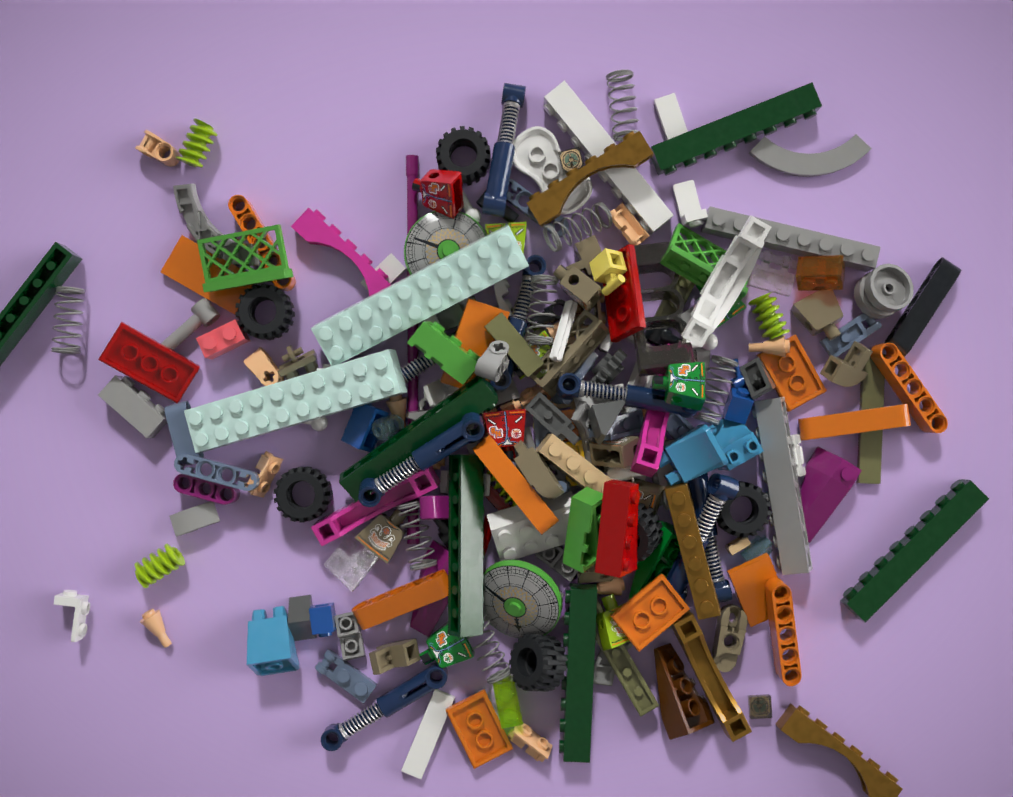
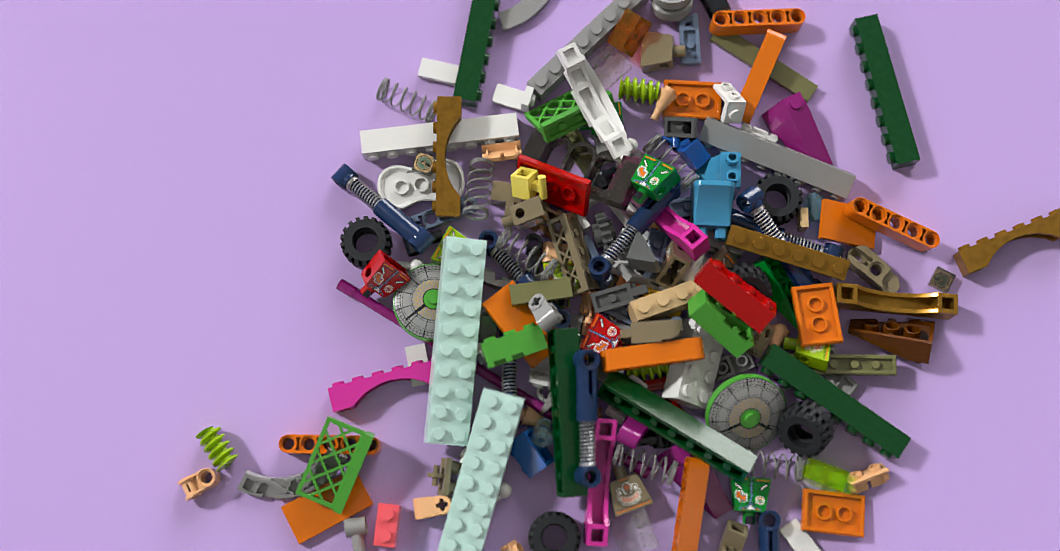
camera: 60 degrees left, 10 degrees down
black tyre [235,284,295,340] -> none
white axle [549,300,578,362] -> none
dark tan brick [820,341,873,387] -> none
none -> white bracket [713,82,747,123]

